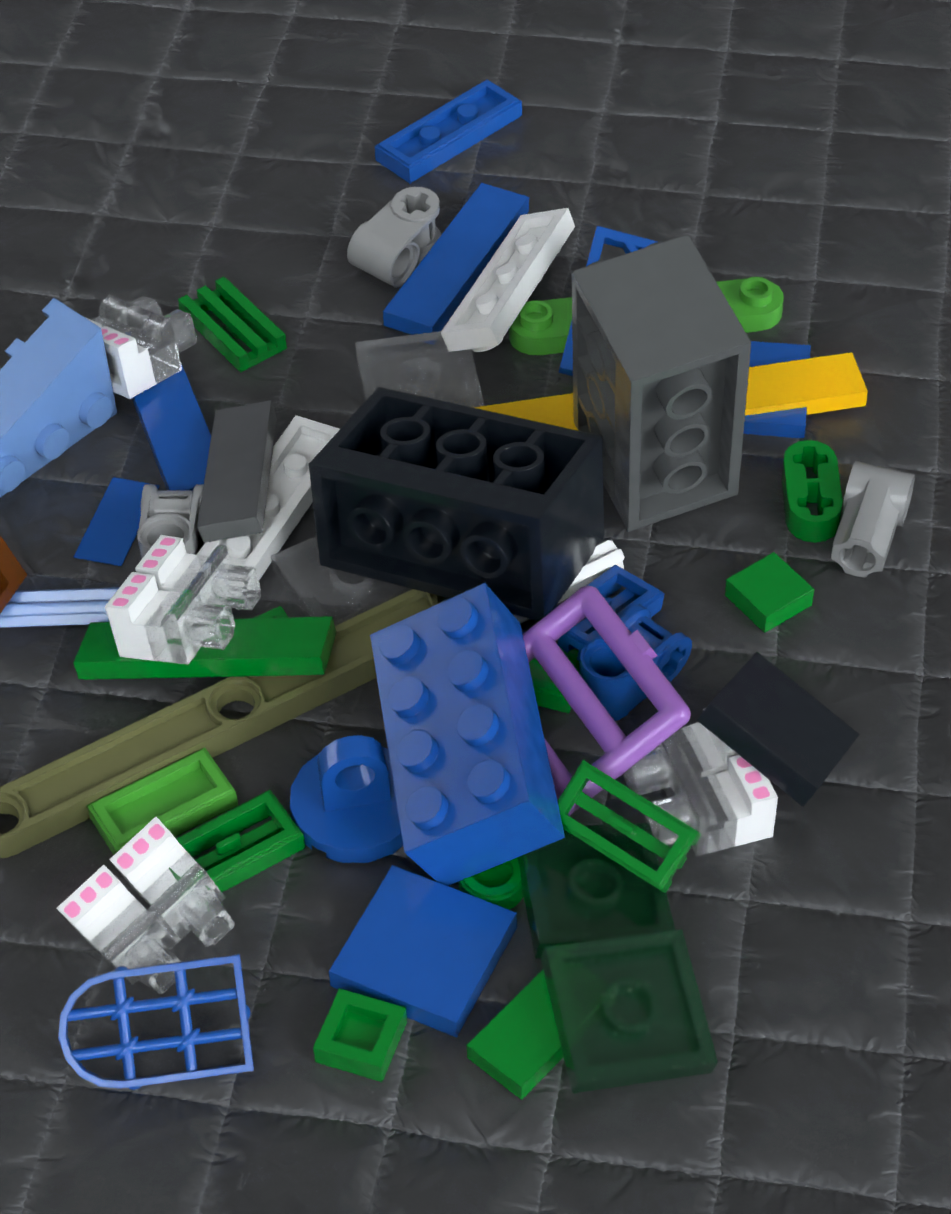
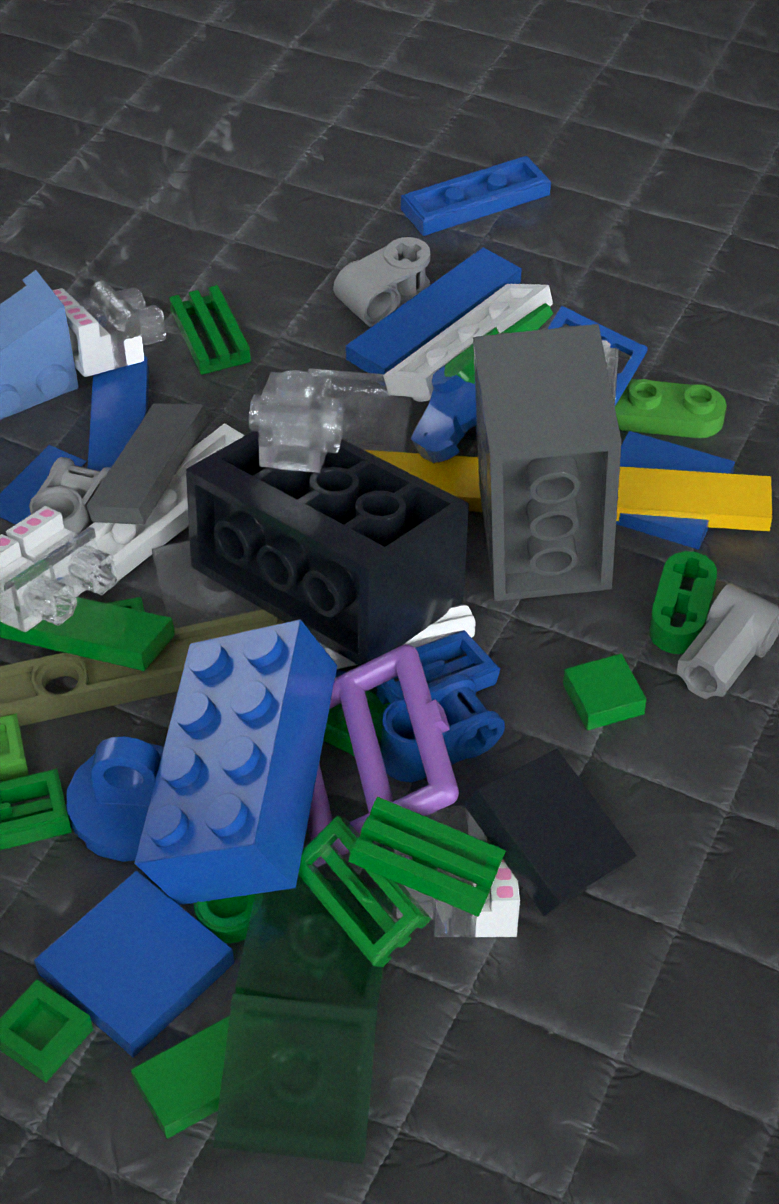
camera: 15 degrees right, 0 degrees up
none -> clear brick [249,370,344,473]
none -> green tile [348,796,506,917]
none -> blue animal [410,303,553,463]

